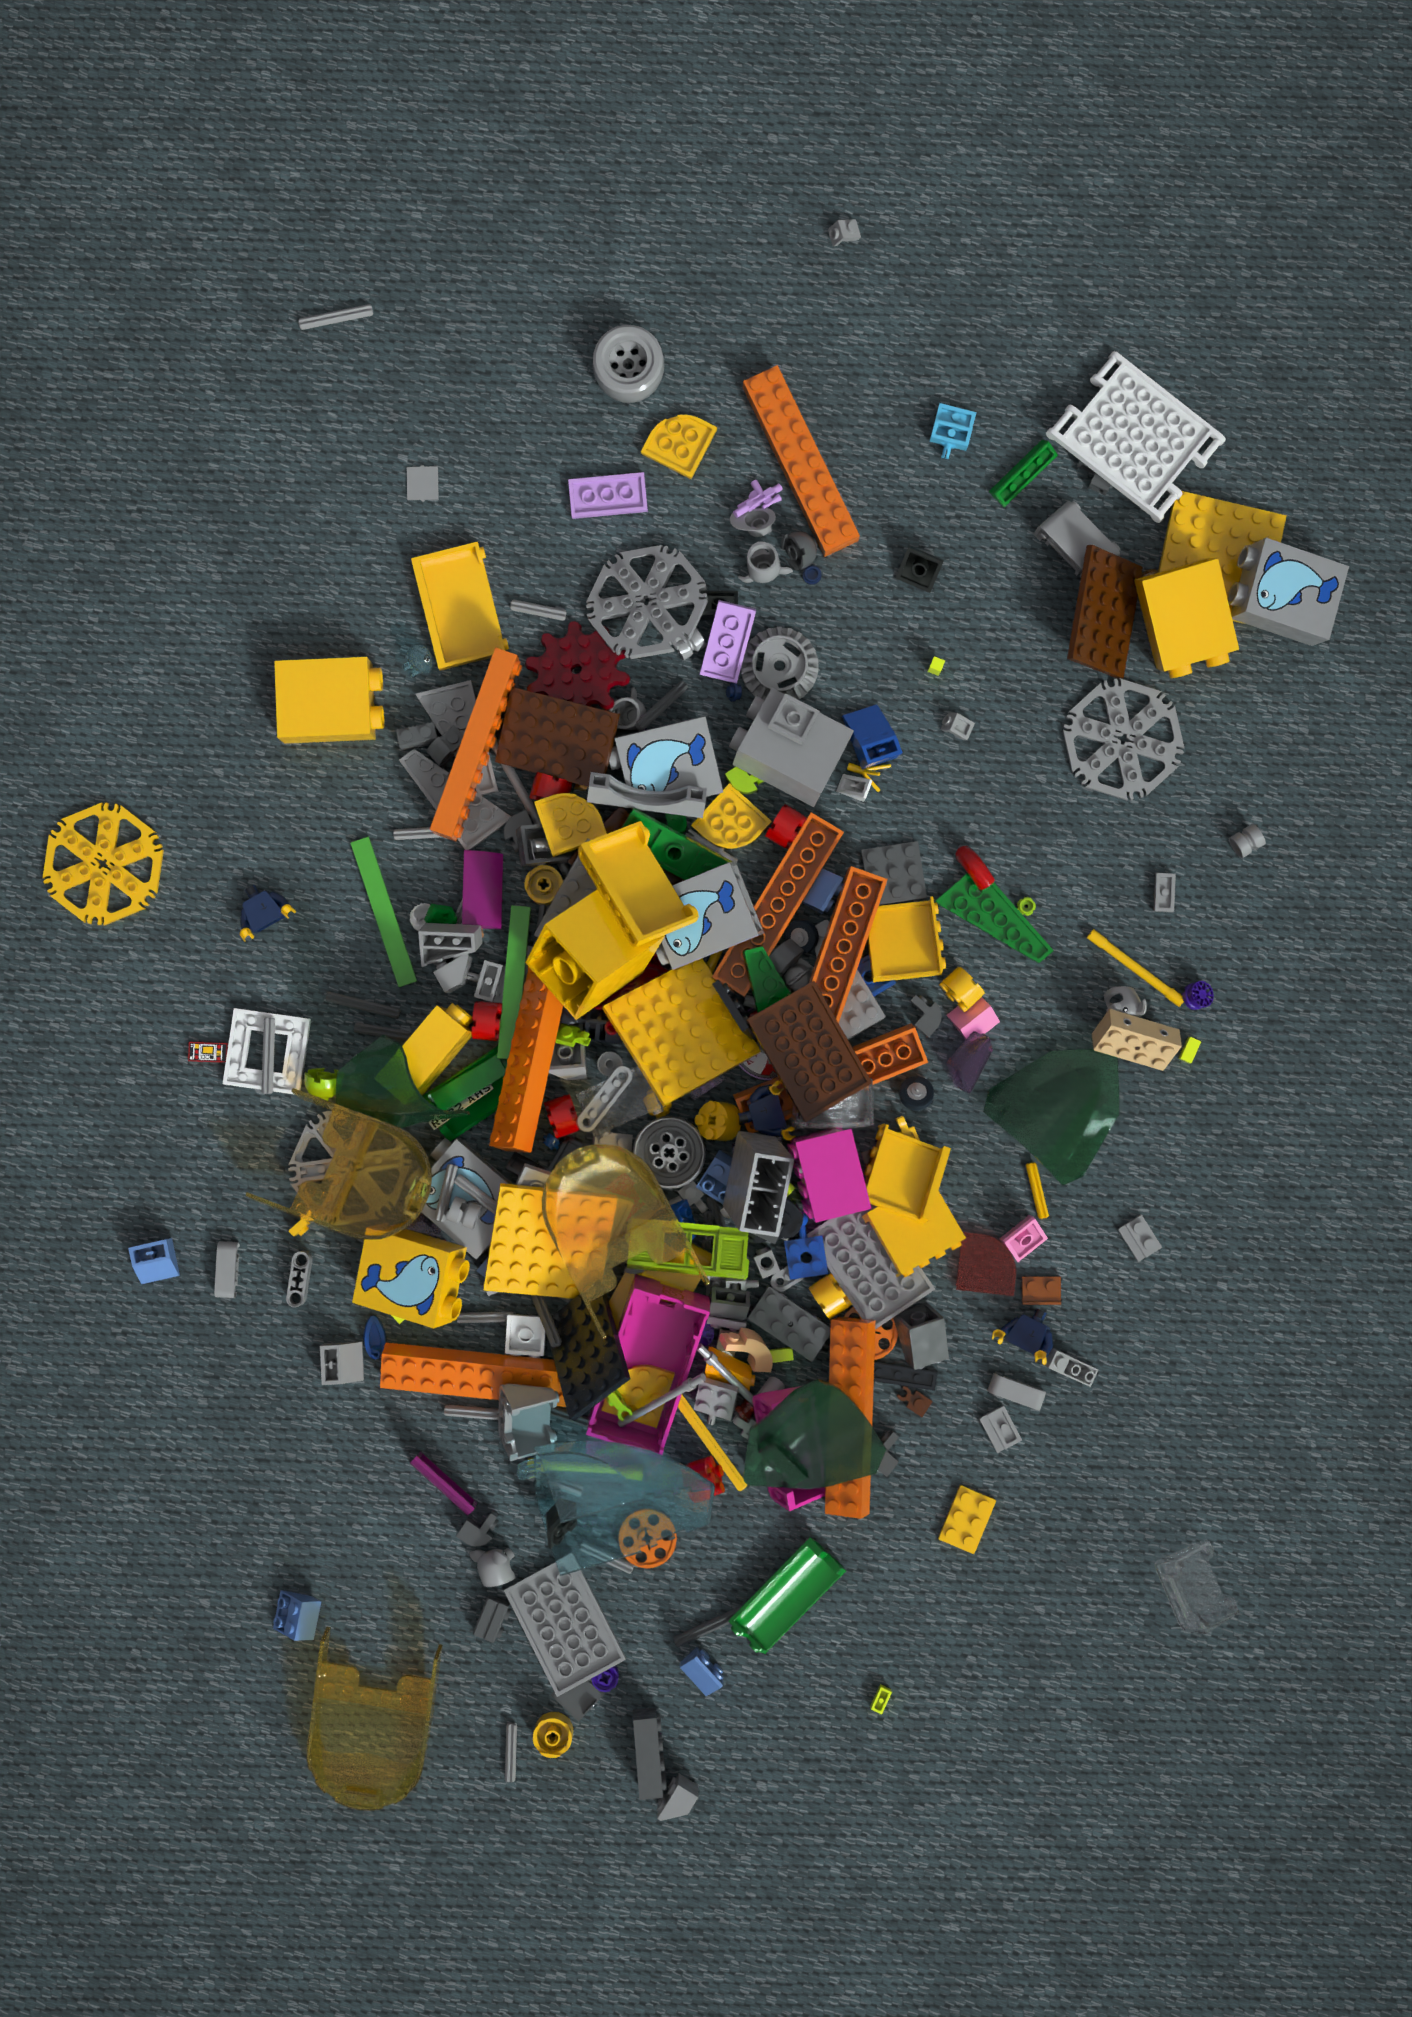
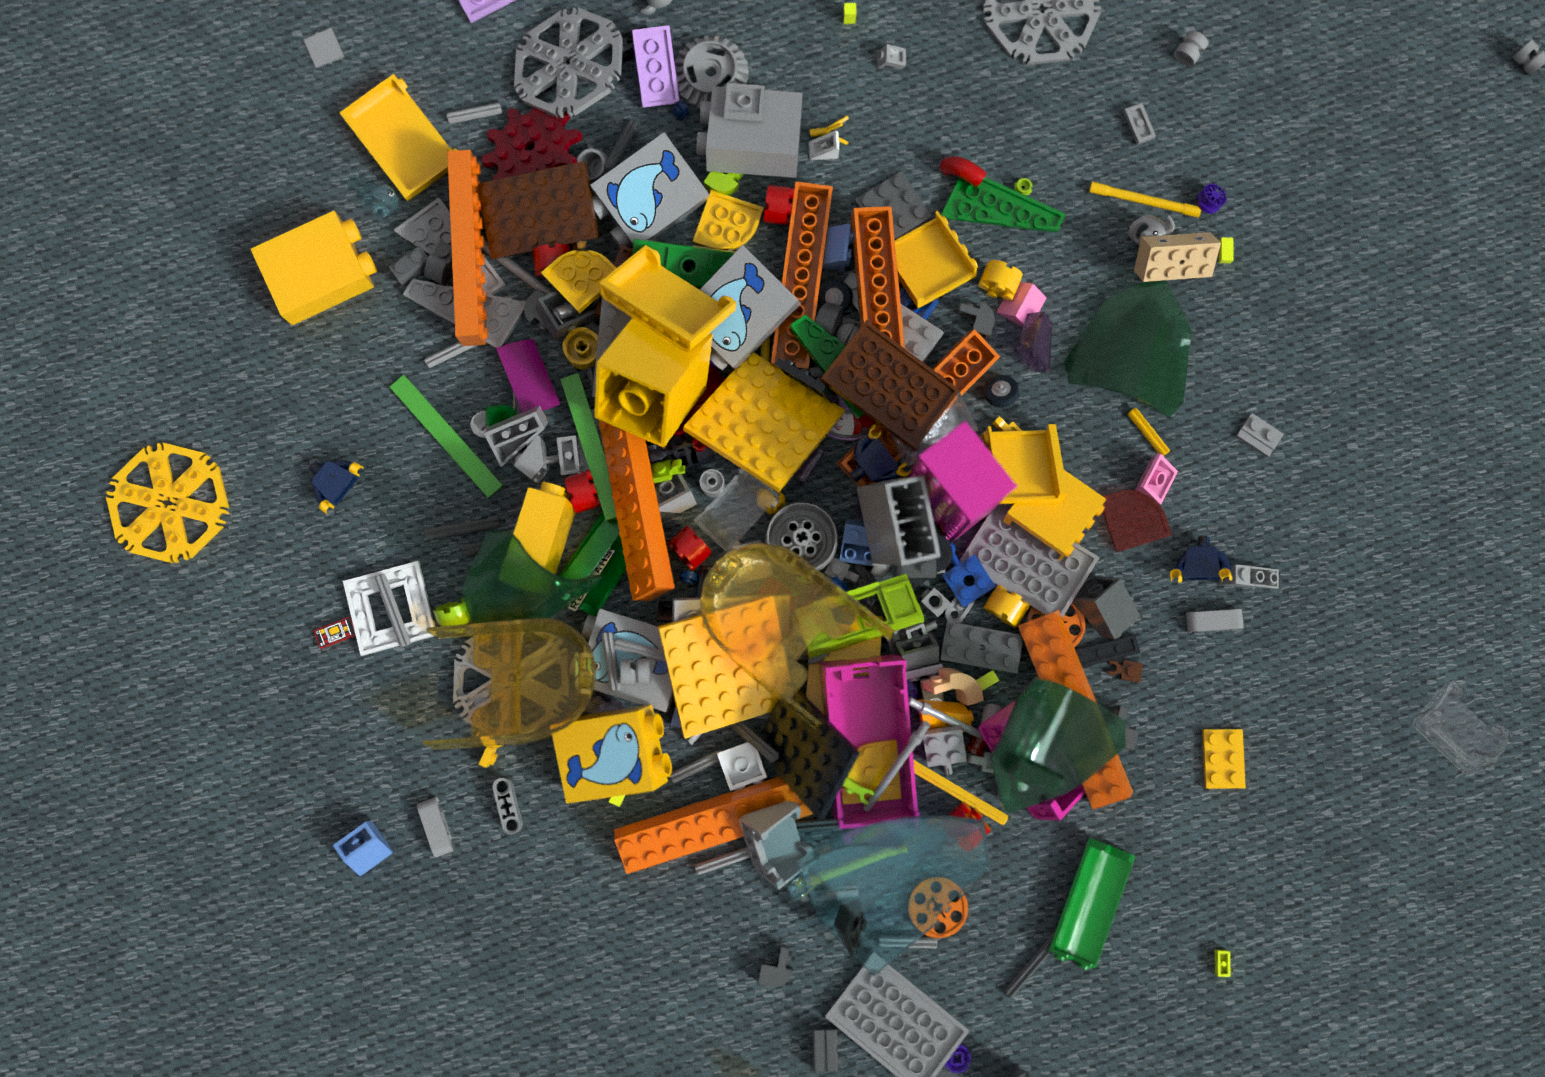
camera: 25 degrees left, 5 degrees down
light grey slope [320,1341,364,1385] -> none
blue arm [363,1315,386,1359] -> none
magenta slope [410,1451,477,1515] -> none
light grey piece [470,1548,516,1587] -> none
light grey plate [576,1066,632,1132] -> none
light grey arch [587,772,707,818] -> none
green plate [665,813,687,834] -> none
light grey wheel [676,628,707,660] -> none
medium blue slope [680,1647,723,1696] -> none
yellow brick [695,1101,741,1141] -> none
blue slope [842,704,903,769] -> none
light grey plate [979,1405,1022,1453] -> none
dark orange plate [1022,1276,1061,1305] -> none

